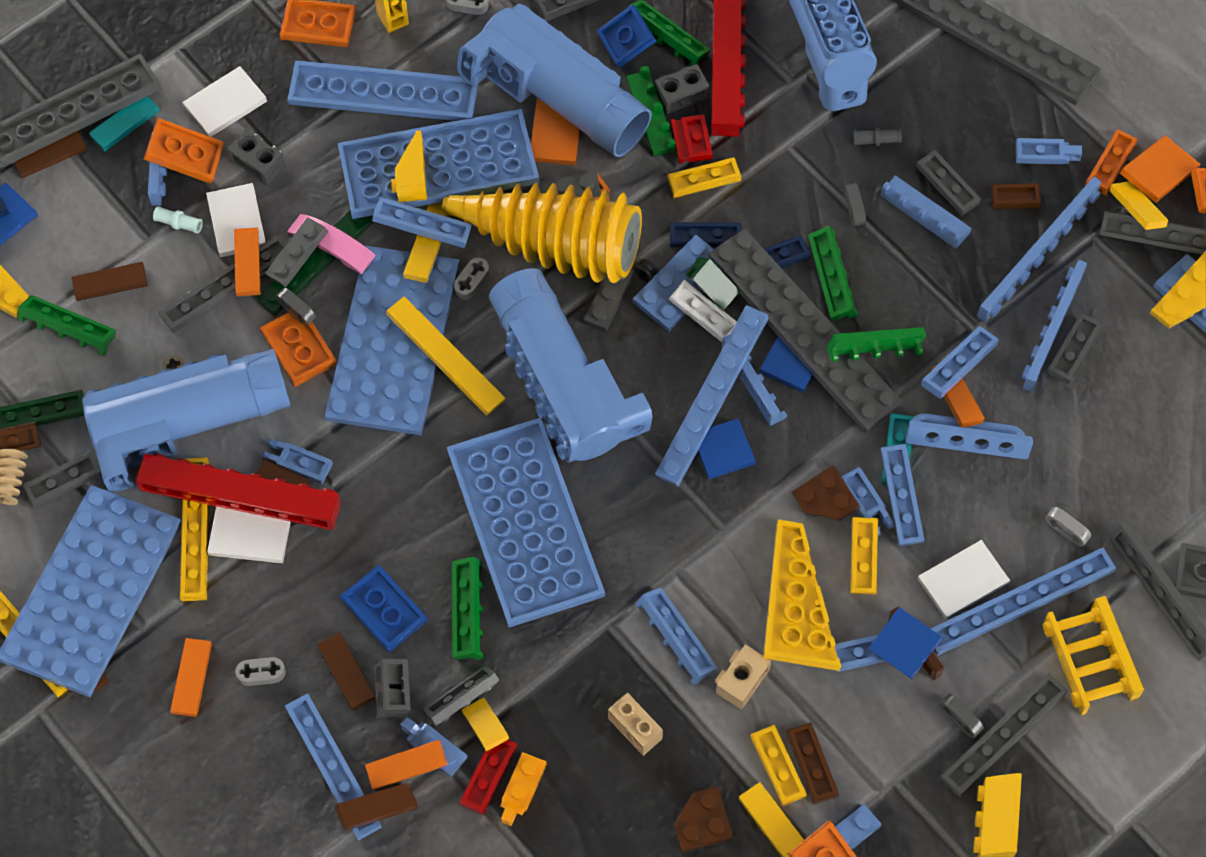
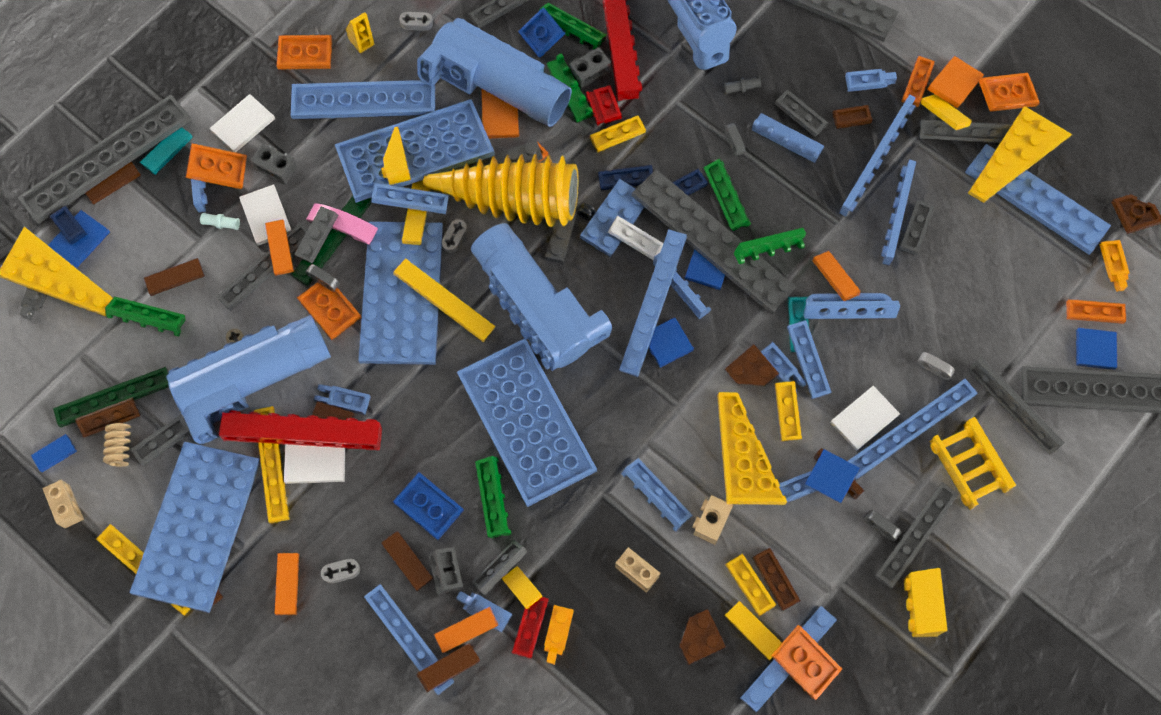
camera: 10 degrees left, 5 degrees up
hinge [686,257,740,311] -> none
medium blue plate [921,326,999,399] -> none

